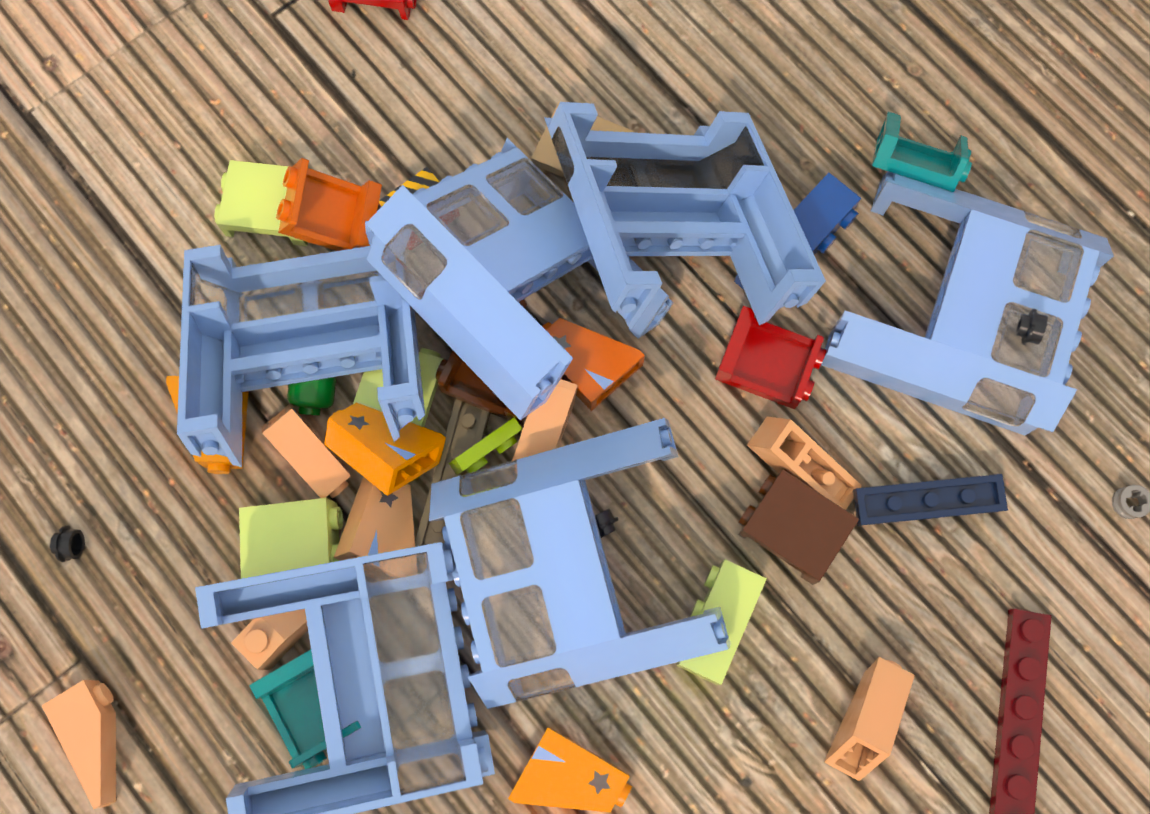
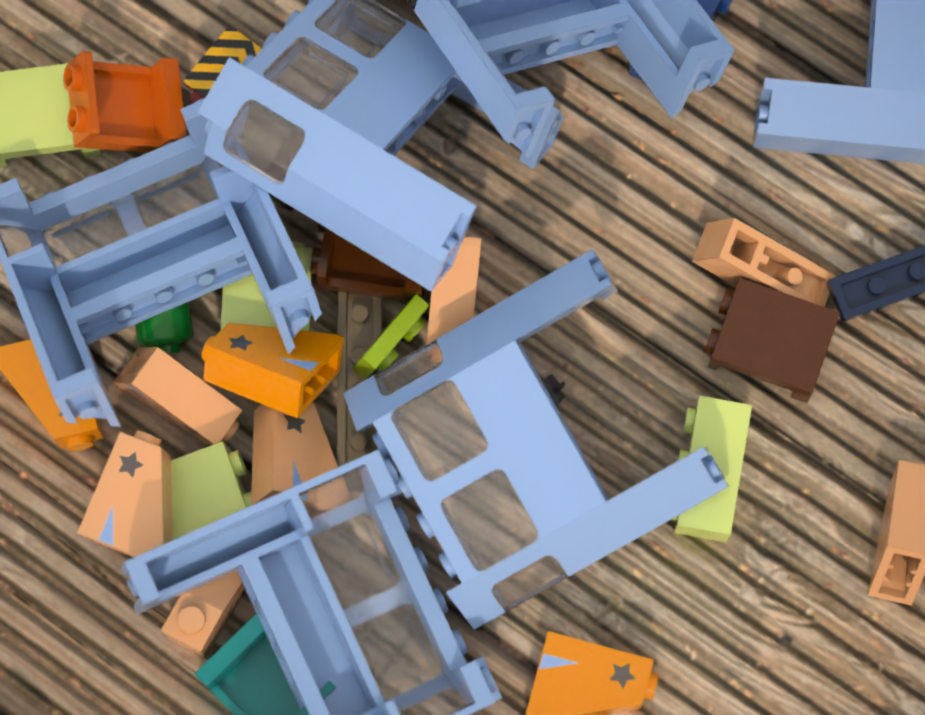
camera: 15 degrees left, 0 degrees up
orange slope [542,318,645,411] -> none
red panel [715,306,826,410] -> none
none -> light nougat slope [77,430,173,557]

